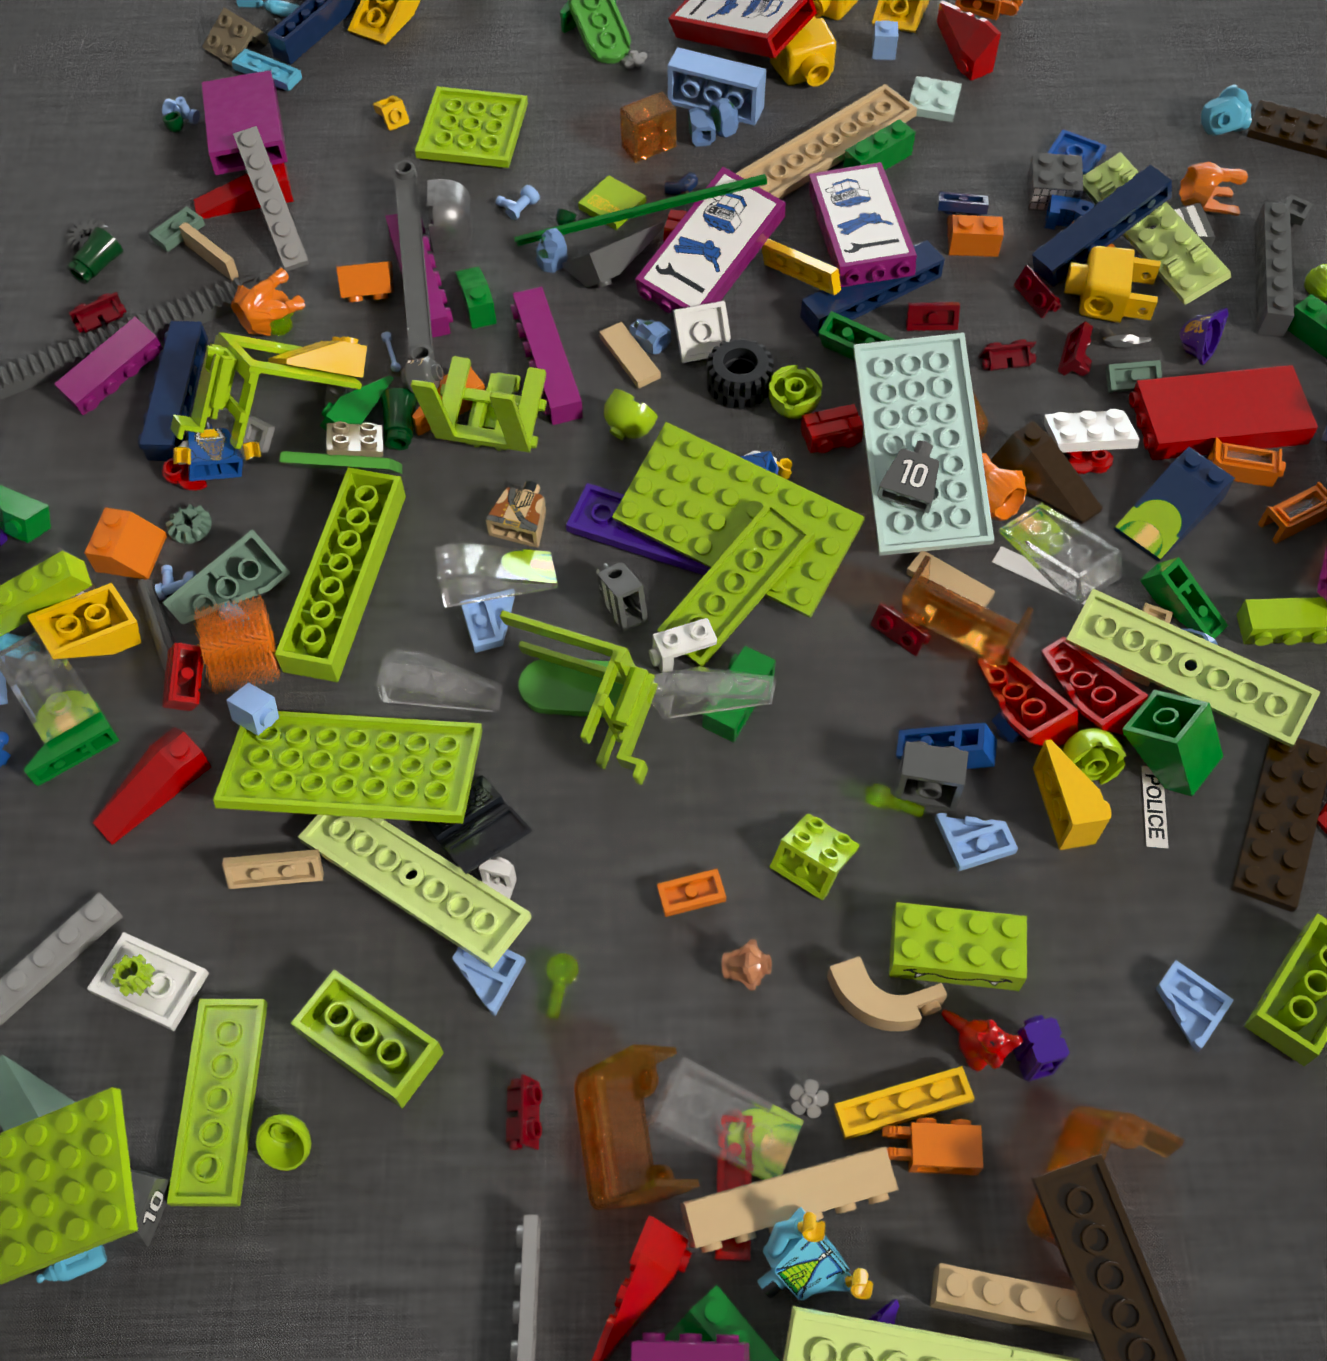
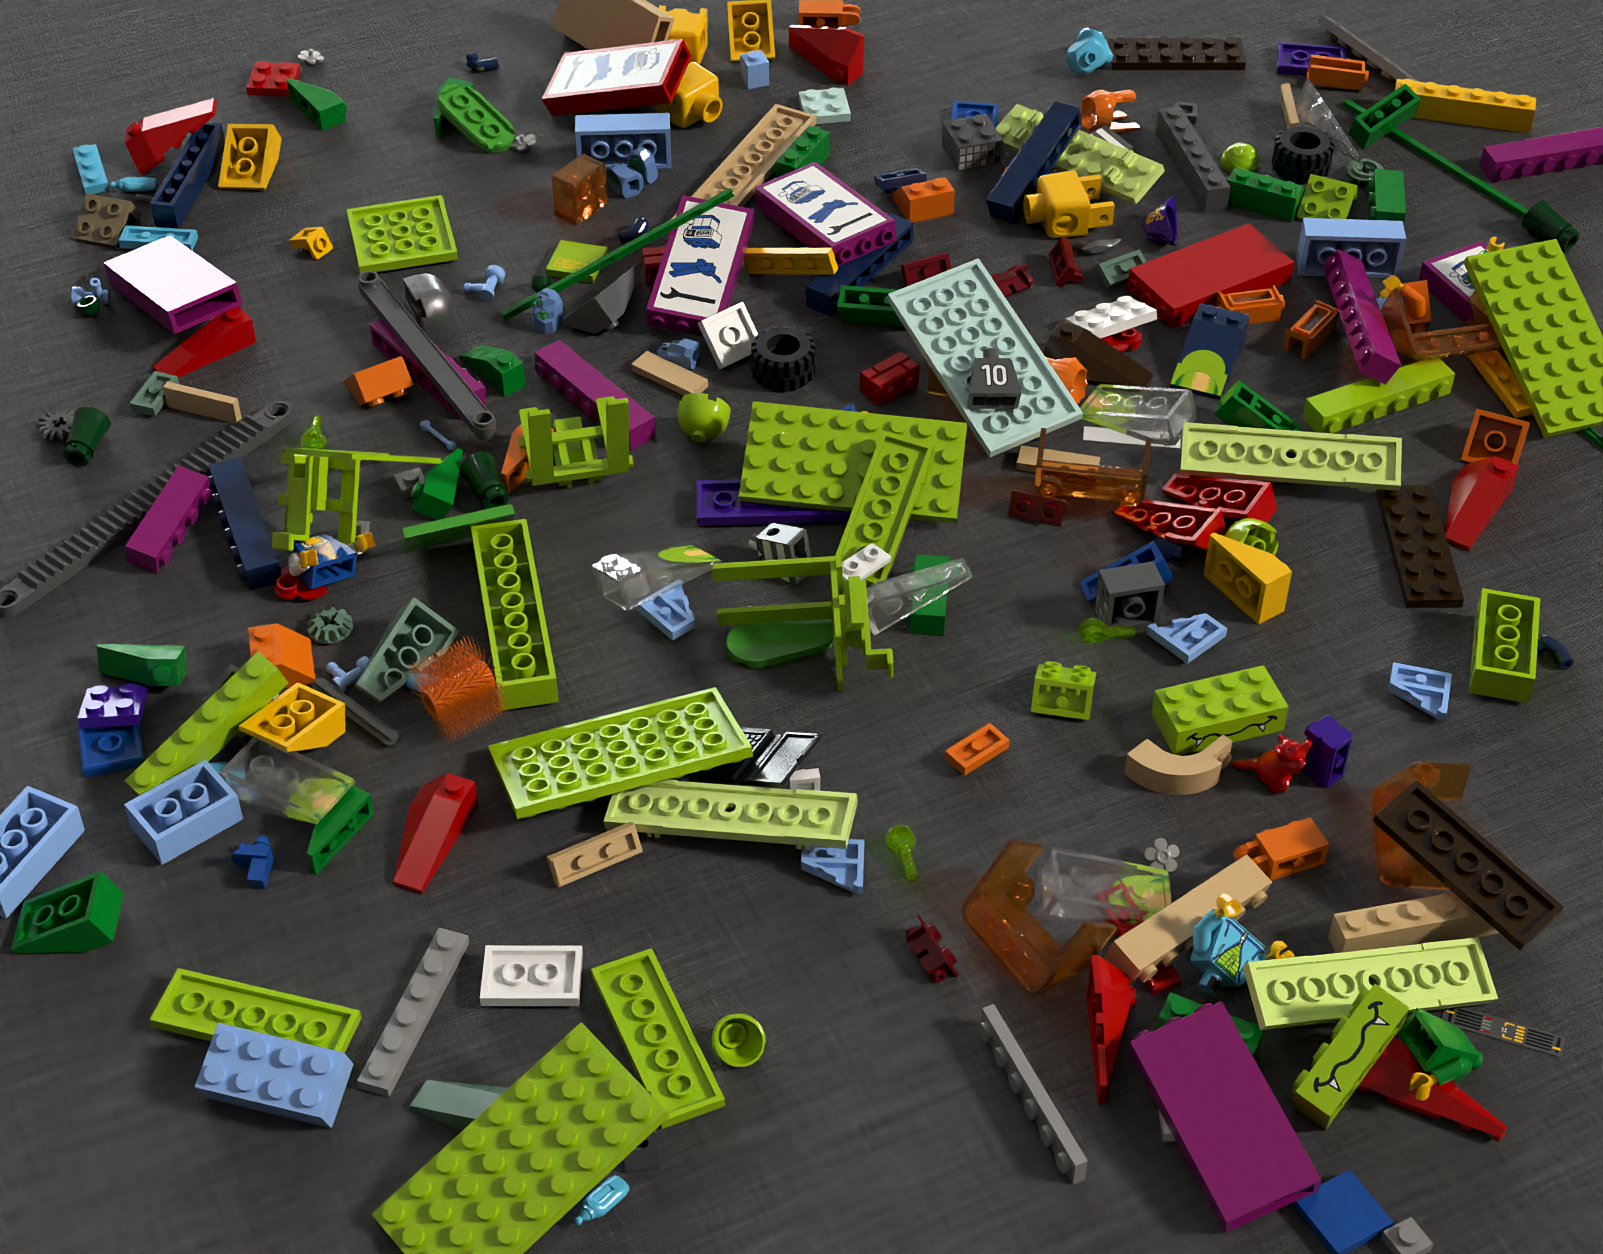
camera: 25 degrees left, 15 degrees down
dark red hinge [69,292,127,333] -> none
lime gear [110,954,155,997] -> none
red brick [162,643,204,711] -> none
light blue brick [227,682,279,736] -> none
orange piece [231,268,305,336] -> none
light grey plate [233,126,309,272] -> none
yellow slope [268,336,367,378] -> none
lime brick [291,970,444,1109] -> none
dark tan bracket [326,421,383,458] -> none
clear wedge [377,649,503,713] -> none
dark grey head [401,357,444,393] -> none
torso [486,481,546,548] -> none
nougat rock [722,939,772,991] -> none
lime cylinder [769,365,822,419] -> none
yellow plate [833,1066,975,1140] -> none
dark red hinge [1014,265,1061,318] -> none
blue leg [1045,194,1094,229] -> none
green slope [1122,690,1224,797] -> none
white sticker [1141,766,1169,849] -> none

